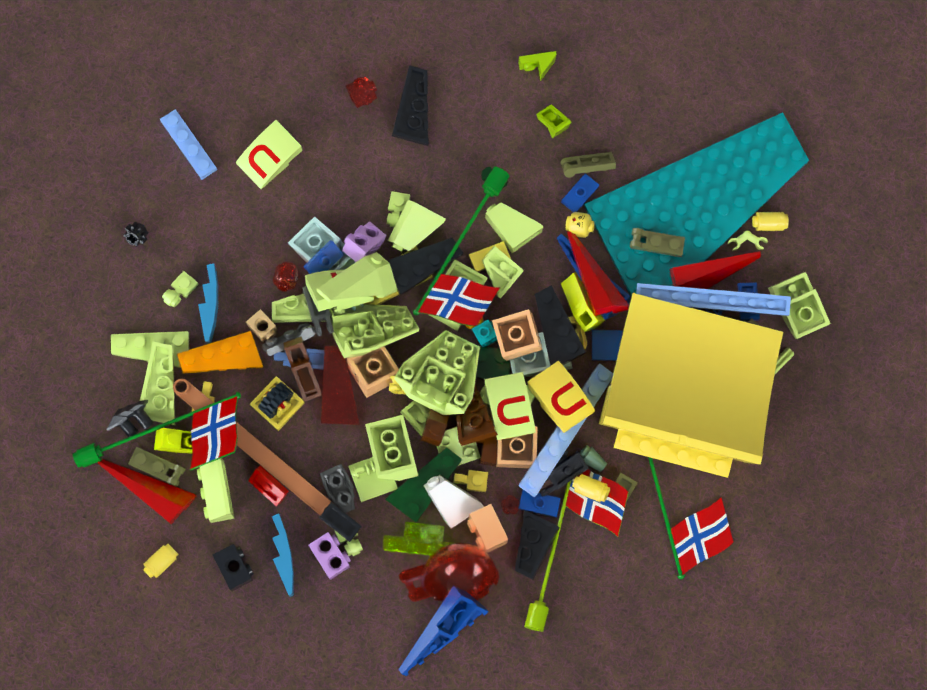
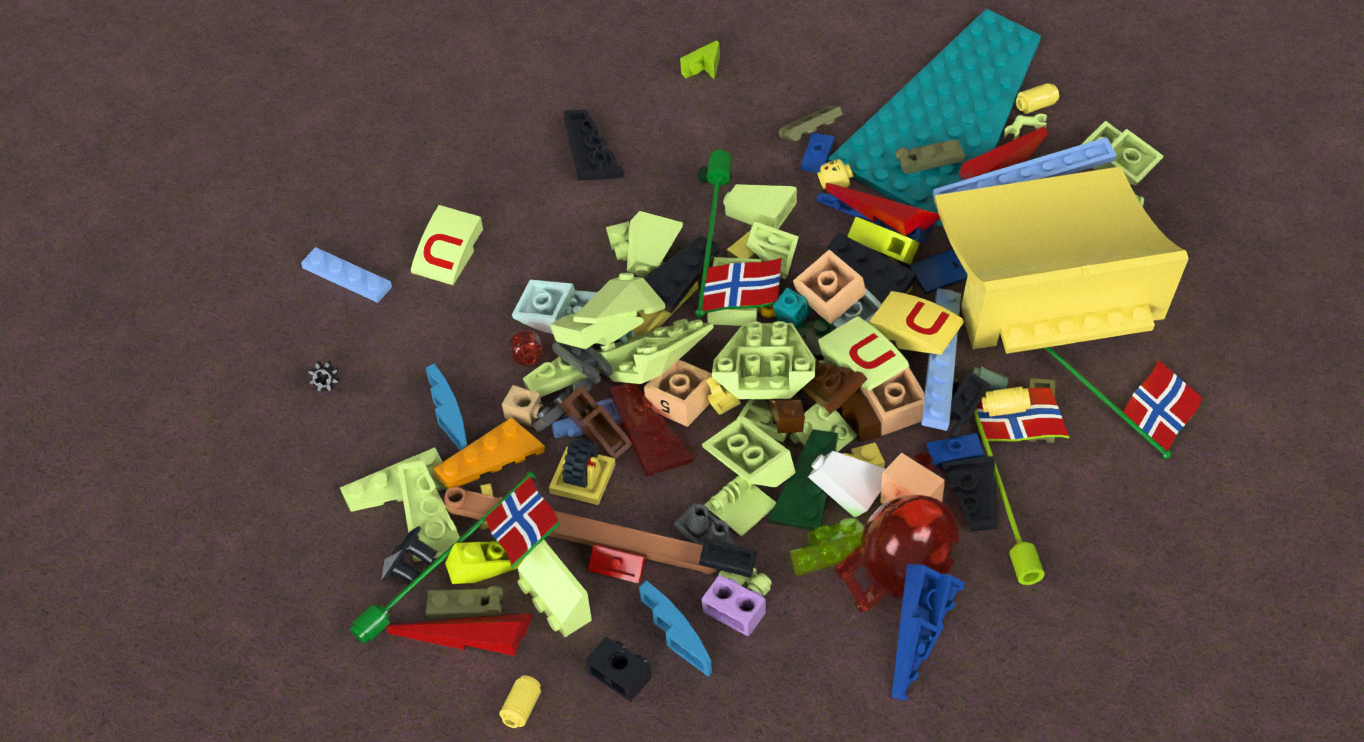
camera: 15 degrees left, 25 degrees down
yellowish green plate [162,271,199,307] -> none
blue plate [303,240,344,274] -> none
lavender brick [342,221,387,262] -> none
clear red brick [346,76,377,108] -> none
lime slope [536,104,571,138] -> none

